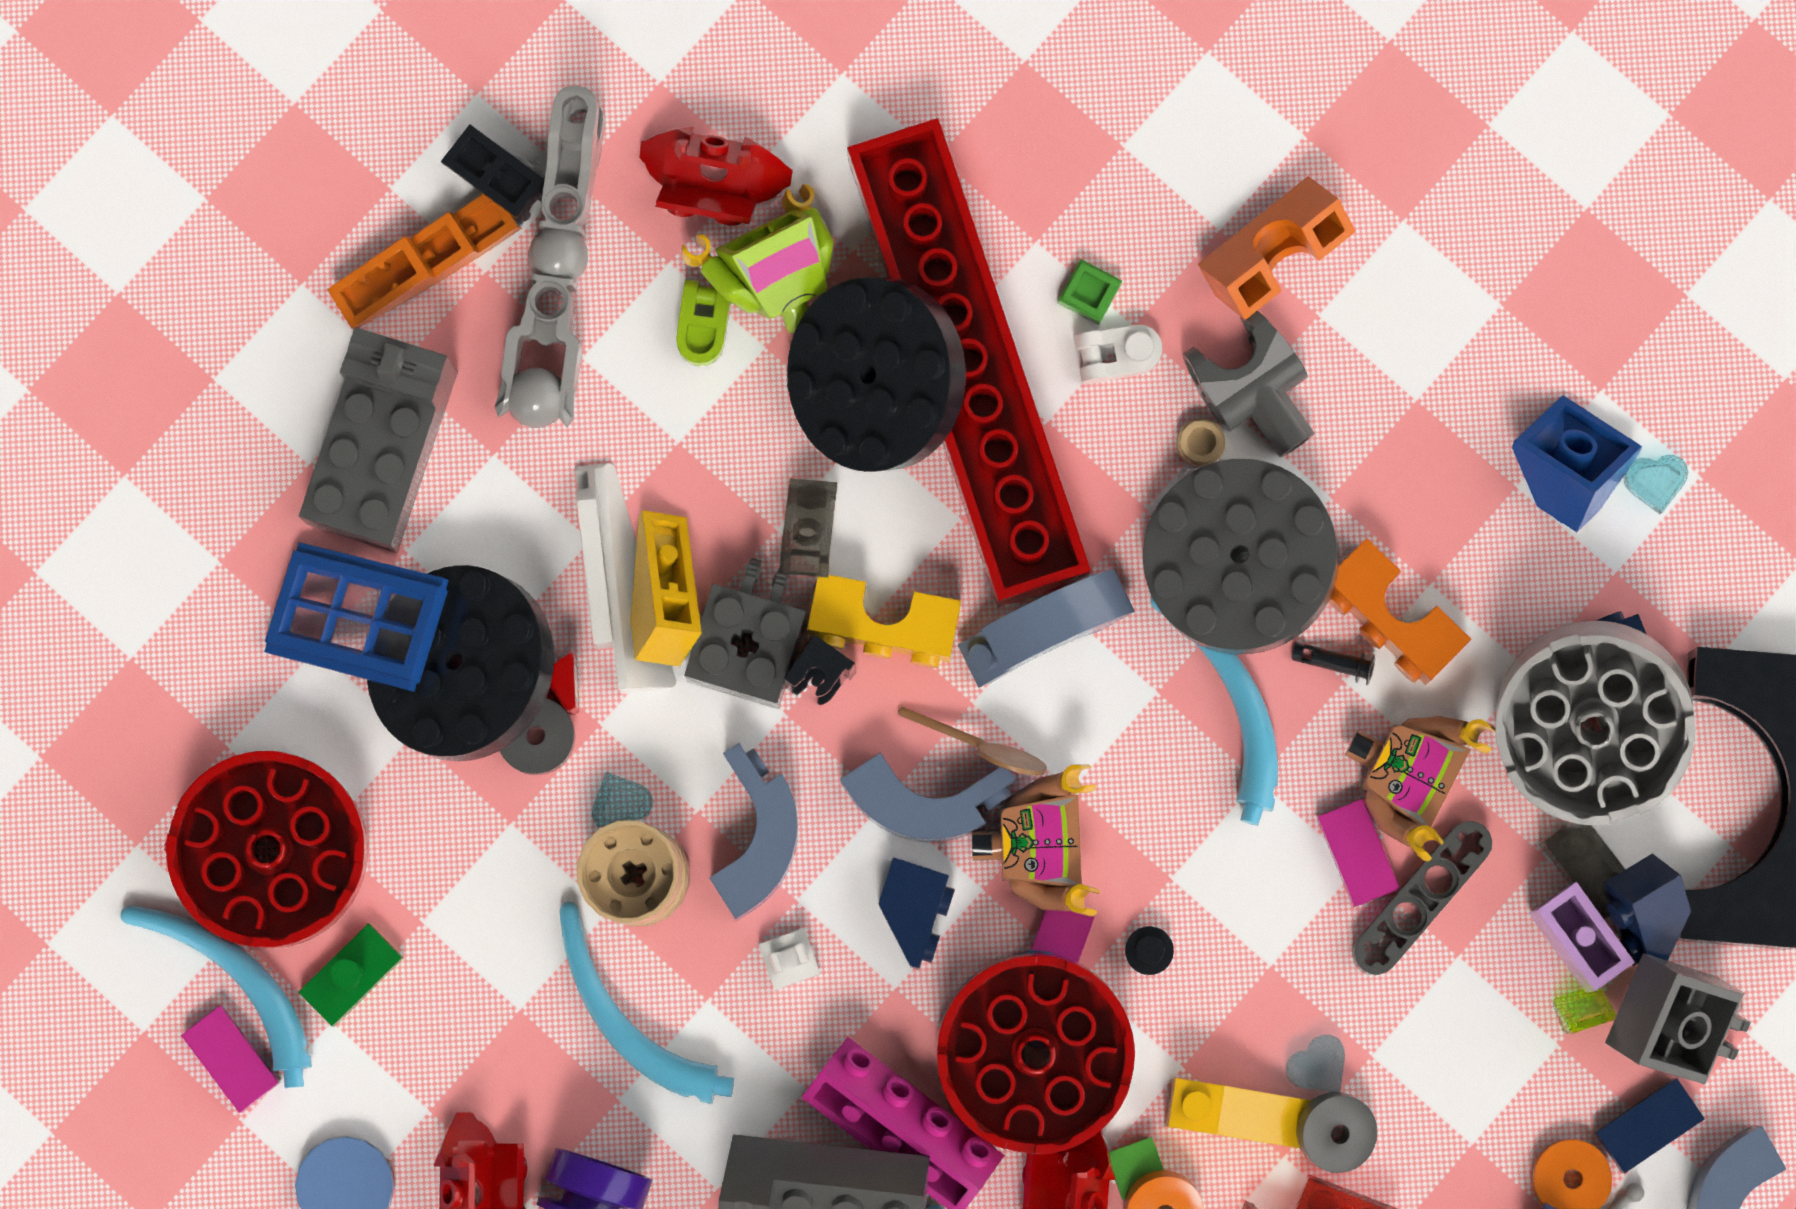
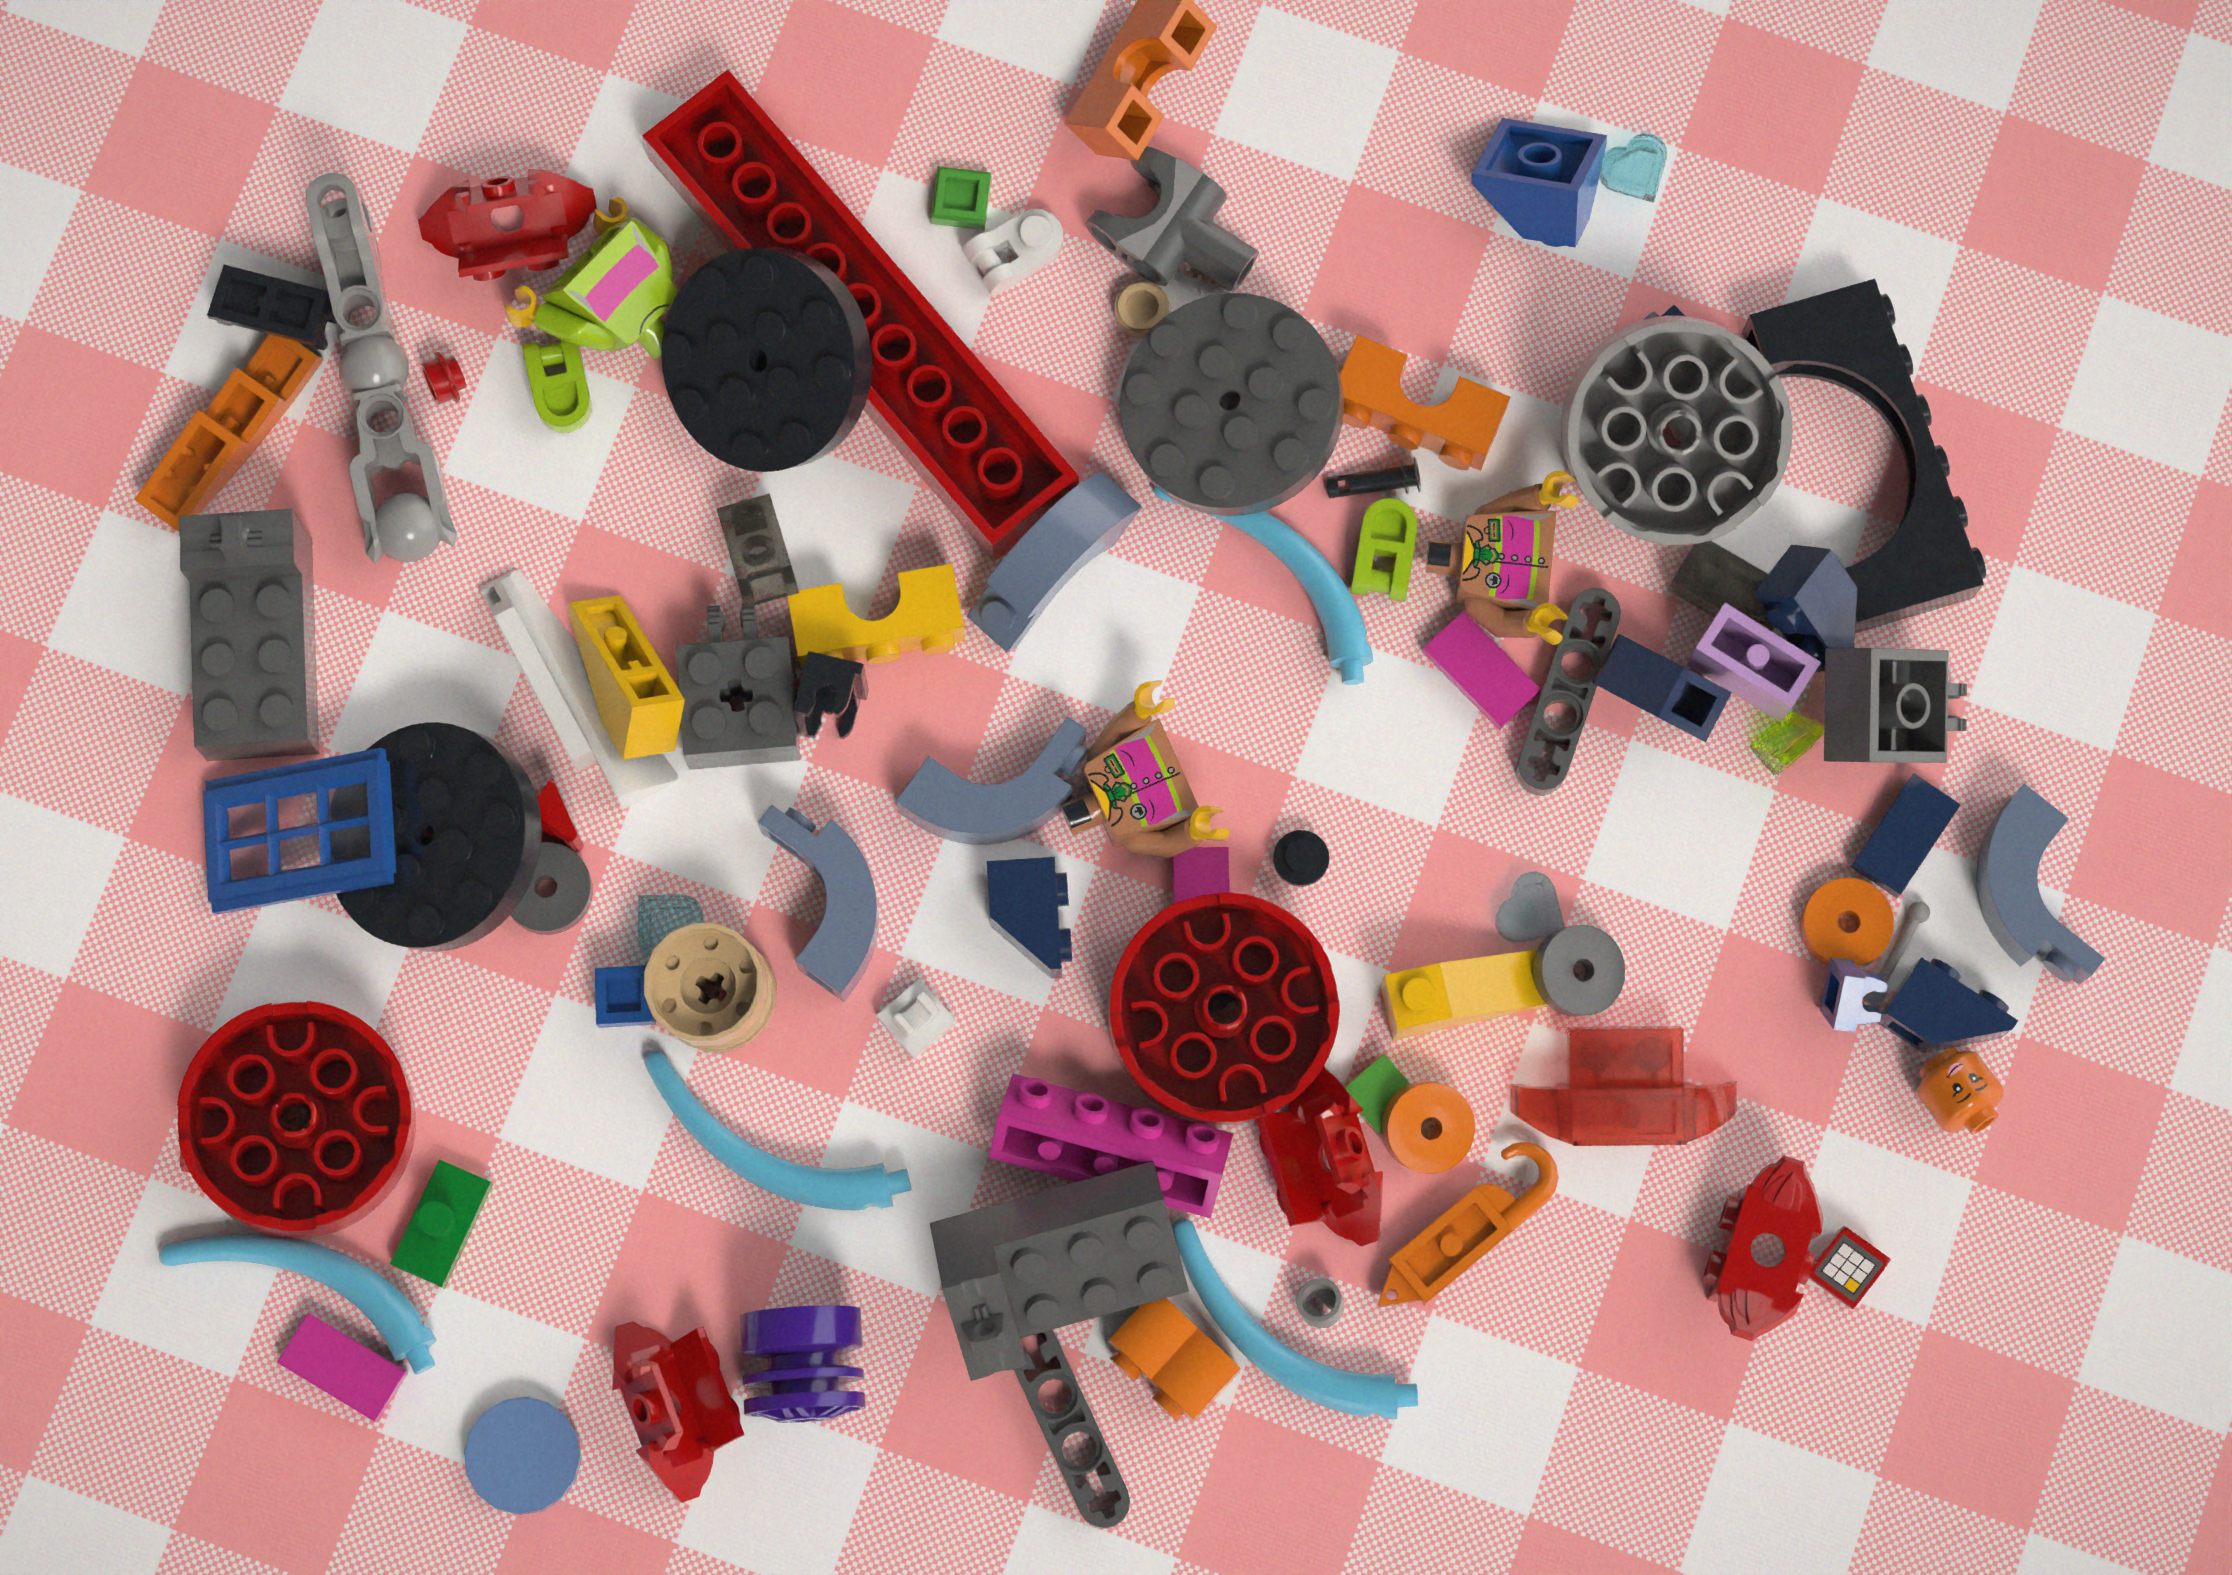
camera: 25 degrees left, 5 degrees down
medium nougat piece [898,707,1047,776] -> none
none -> red plate [421,352,467,405]
none -> blue tile [595,965,656,1028]
none -> lime plate [1350,498,1418,602]
none -> dark blue slope [1592,634,1732,742]

